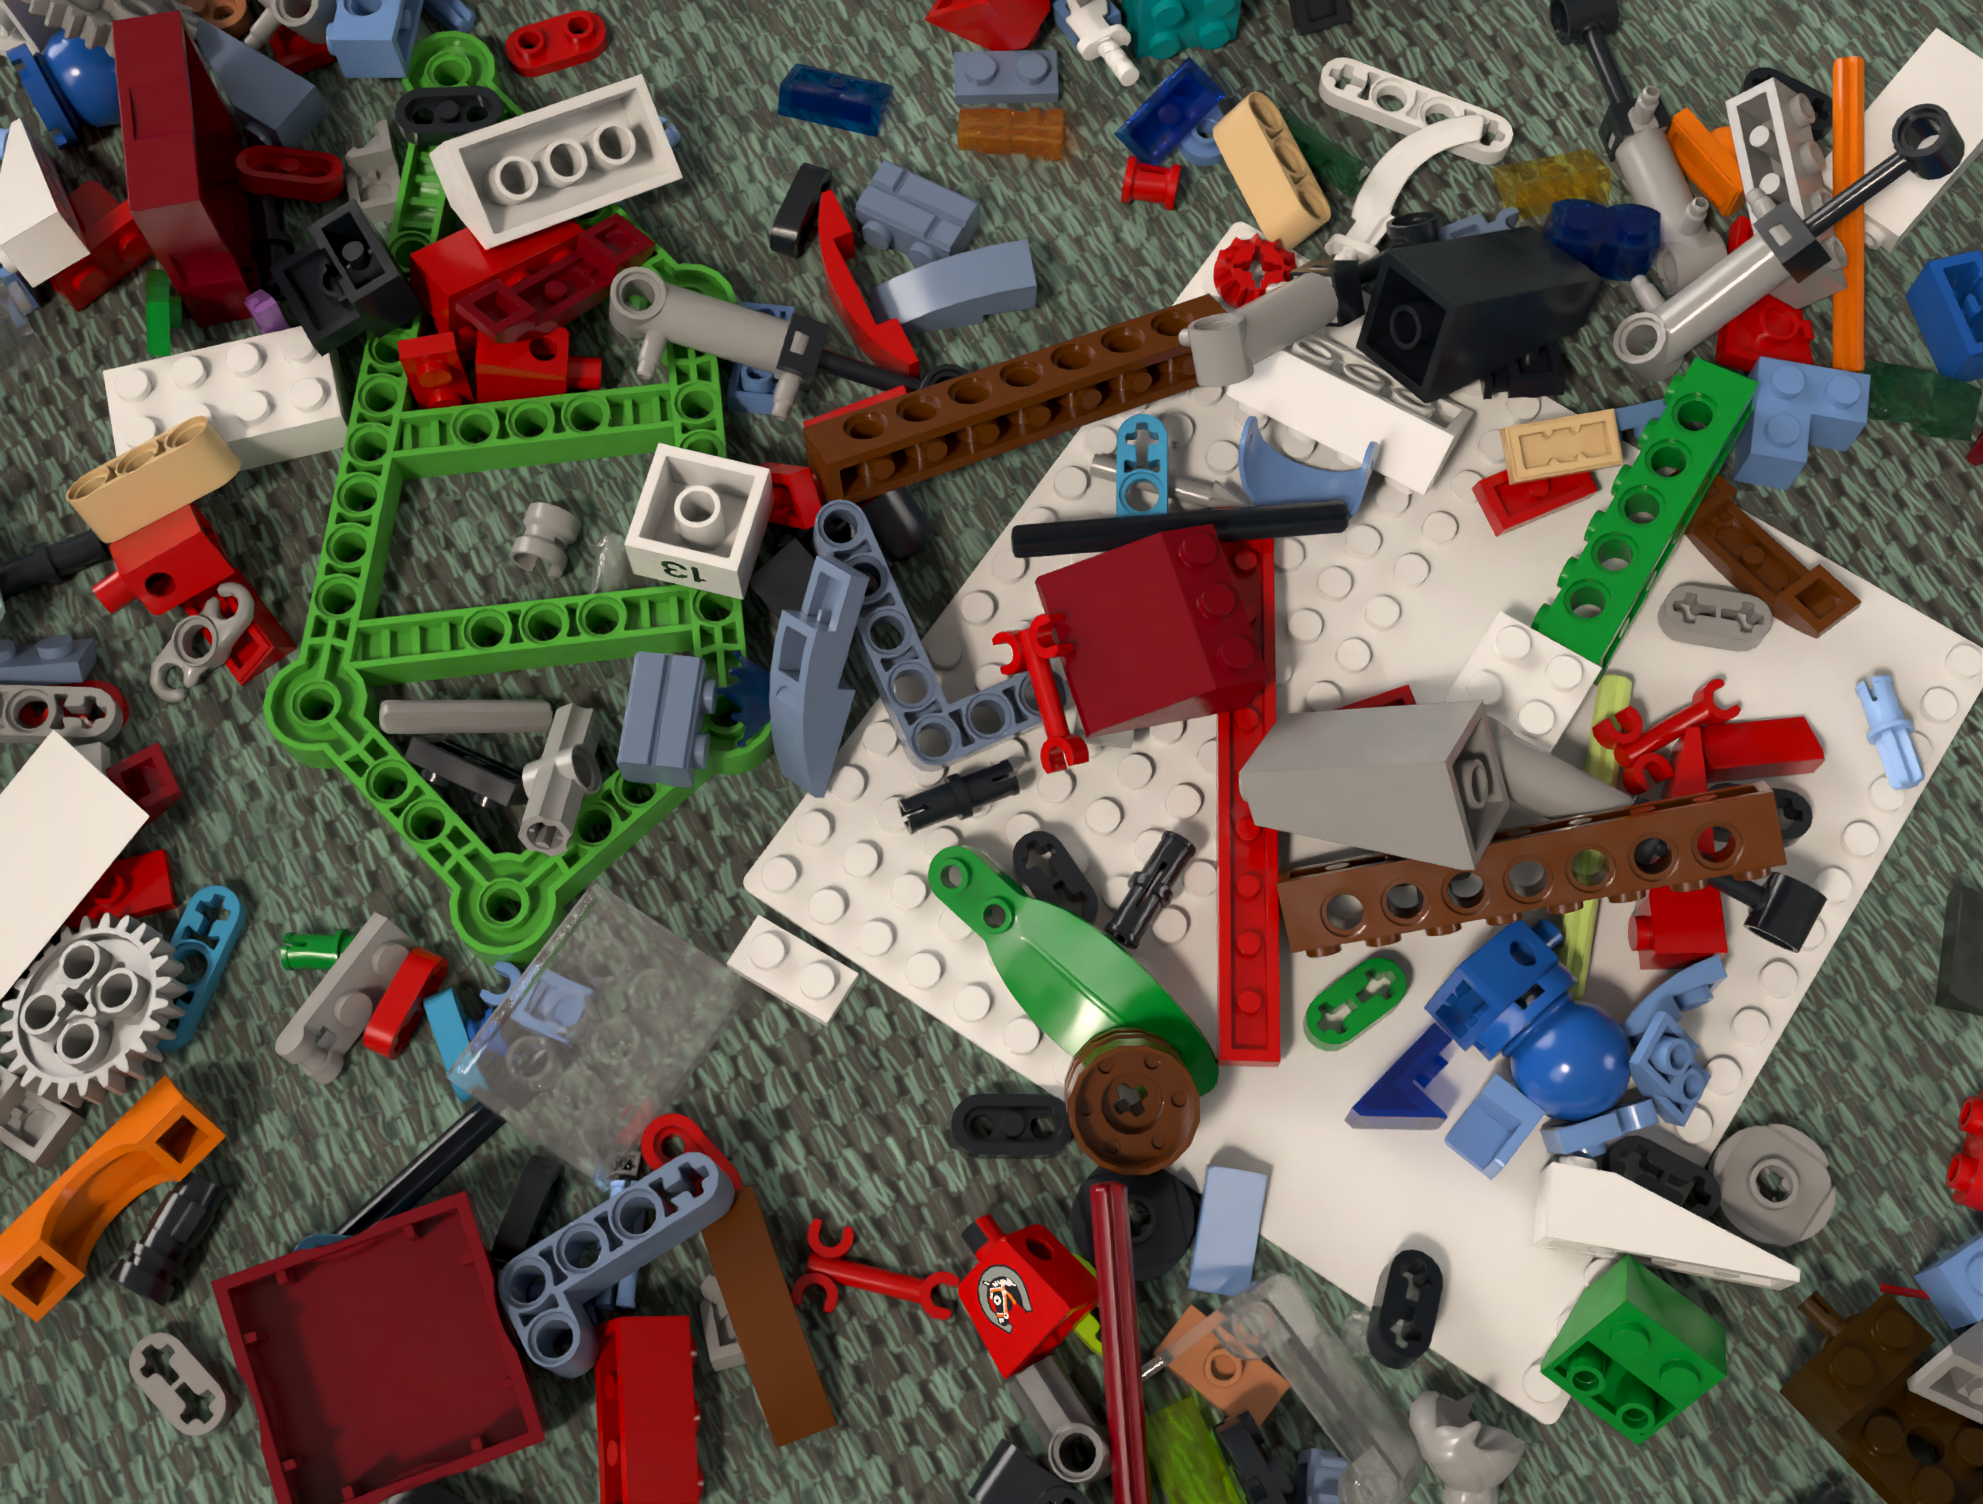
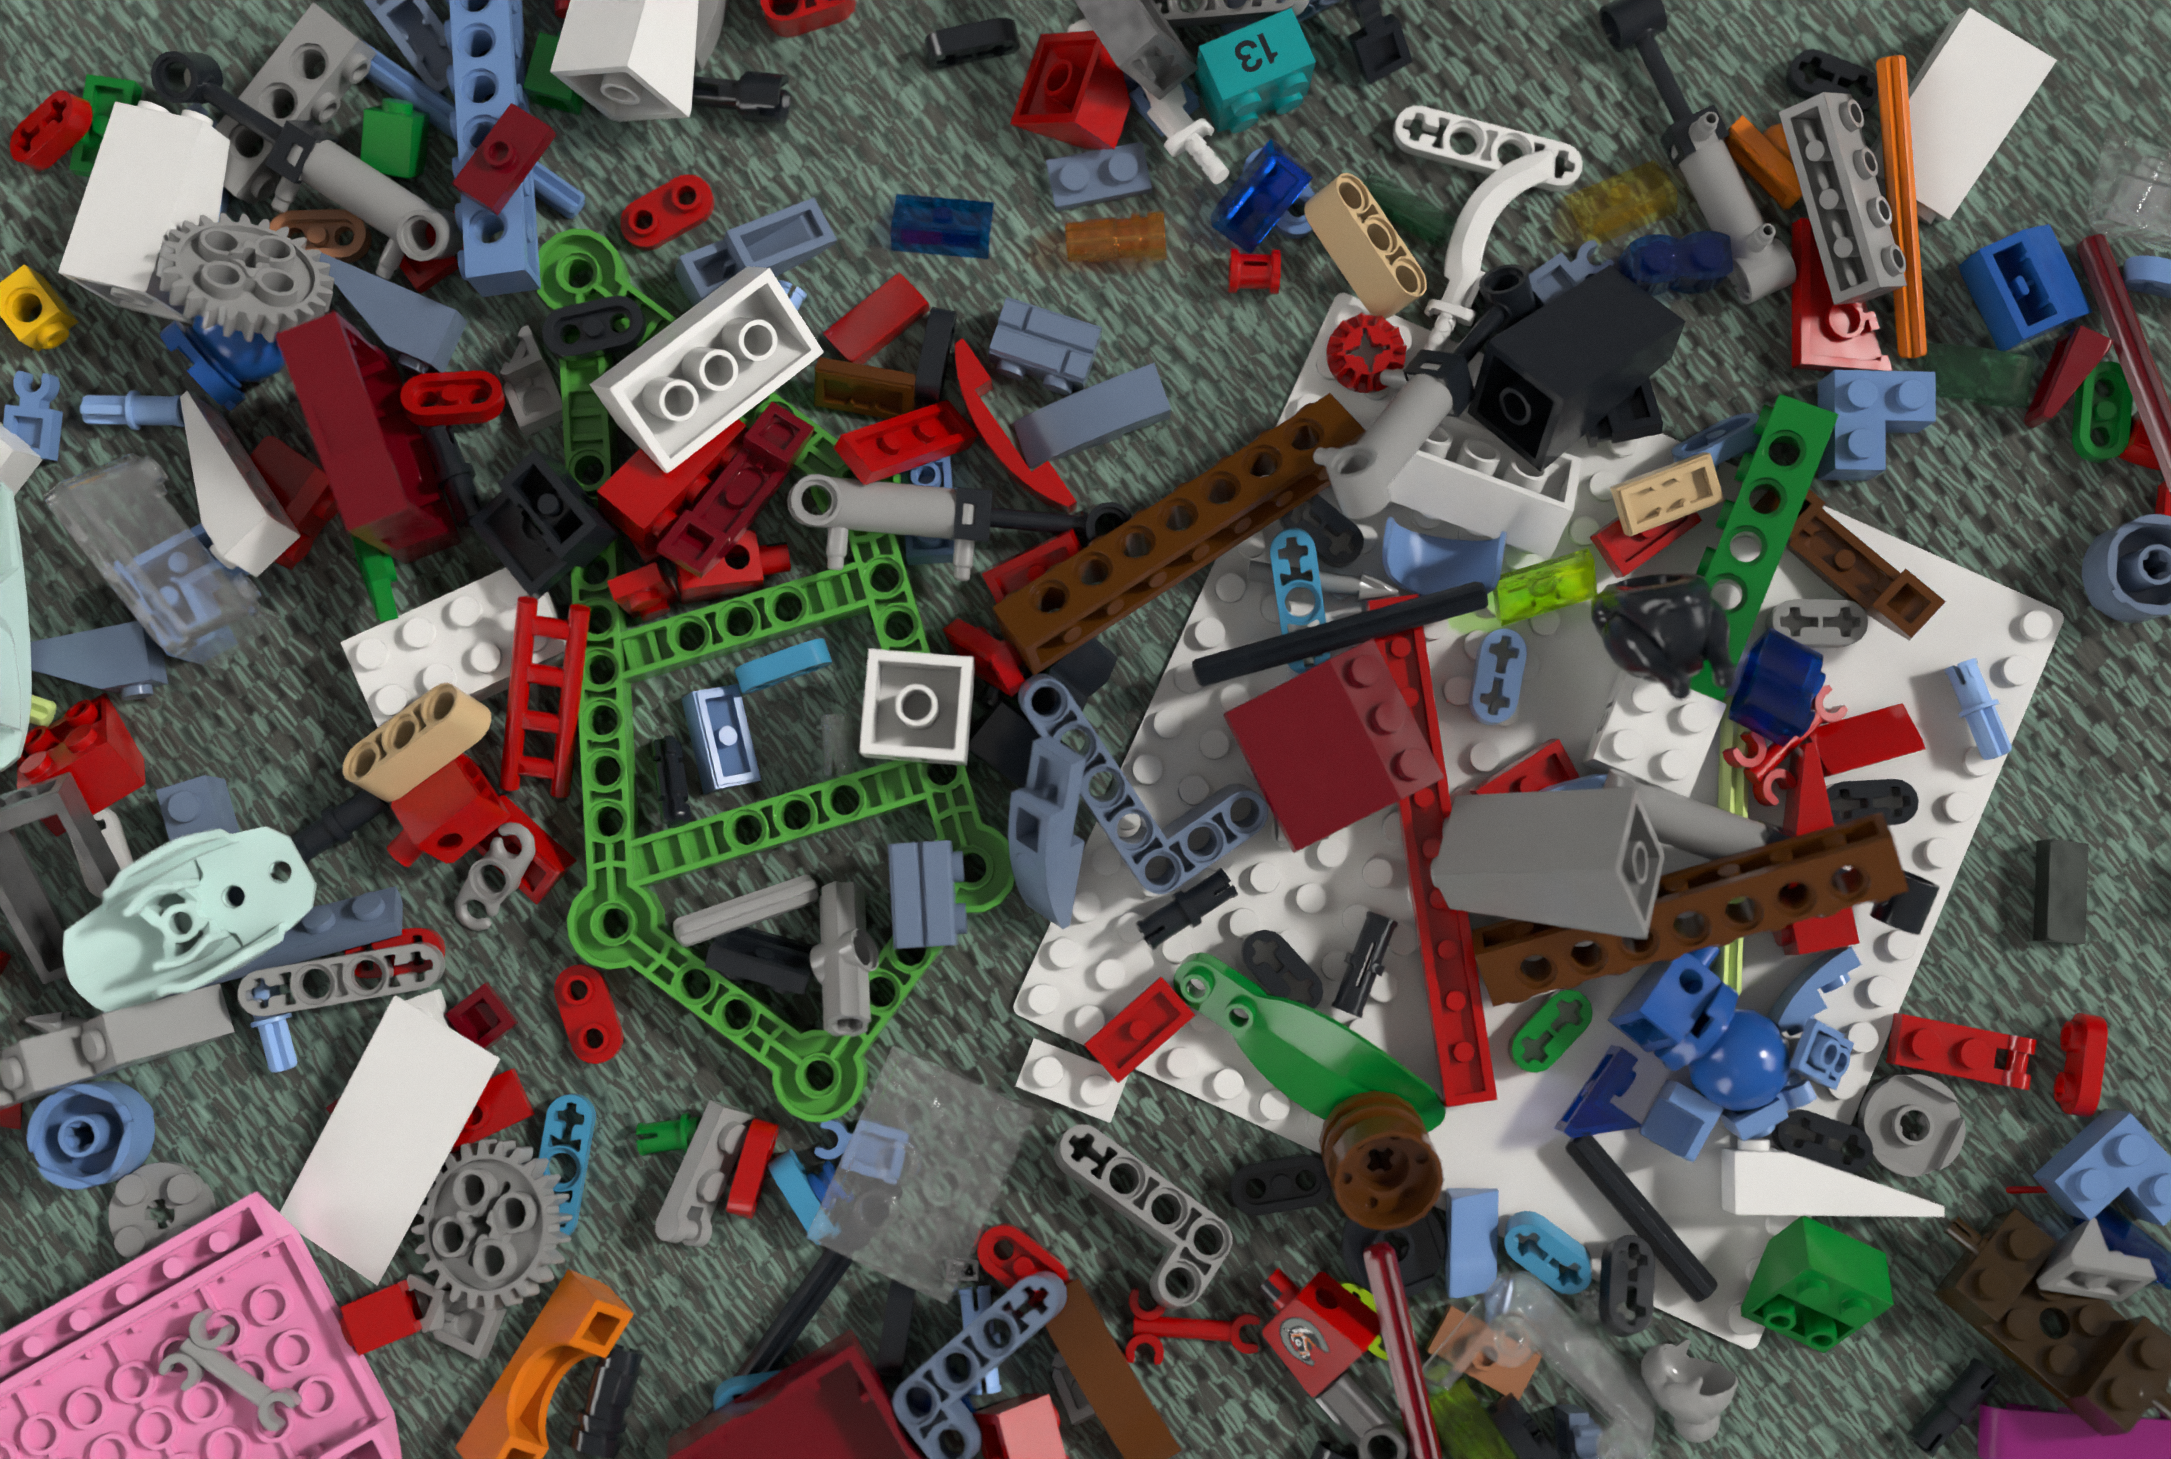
camera: 10 degrees left, 15 degrees up
medium lavender tile [244,289,290,334] -> none
light grey wheel [509,502,581,578] -> none
clear blue piece [716,650,771,748] -> none
red bar [992,612,1089,774] -> none
piece [1613,103,1965,382] -> none
none -> red bar [499,596,590,798]
none -> red plate [554,964,624,1064]
none -> black axle [651,735,691,829]
none -> sand blue slope [674,198,837,307]
none -> medium blue slope [681,684,761,795]
none -> dark azure beam [734,638,832,694]
none -> reddish brown plate [814,357,917,419]
none -> red slope [823,272,930,365]
none -> red plate [833,400,978,486]
none -> light grey beam [1054,1124,1232,1309]
none -> red plate [1084,976,1195,1083]
none -> black beam [1278,494,1364,568]
none -> light blue beam [1469,629,1527,725]
none -> clear neon green plate [1493,548,1597,626]
none -> dark azure beam [1504,1211,1592,1295]
none -> black axle [1565,1130,1718,1303]
none -> black piece [1591,573,1735,700]
none -> clear blue brick [1729,627,1826,747]
none -> red plate [1886,1013,2037,1090]

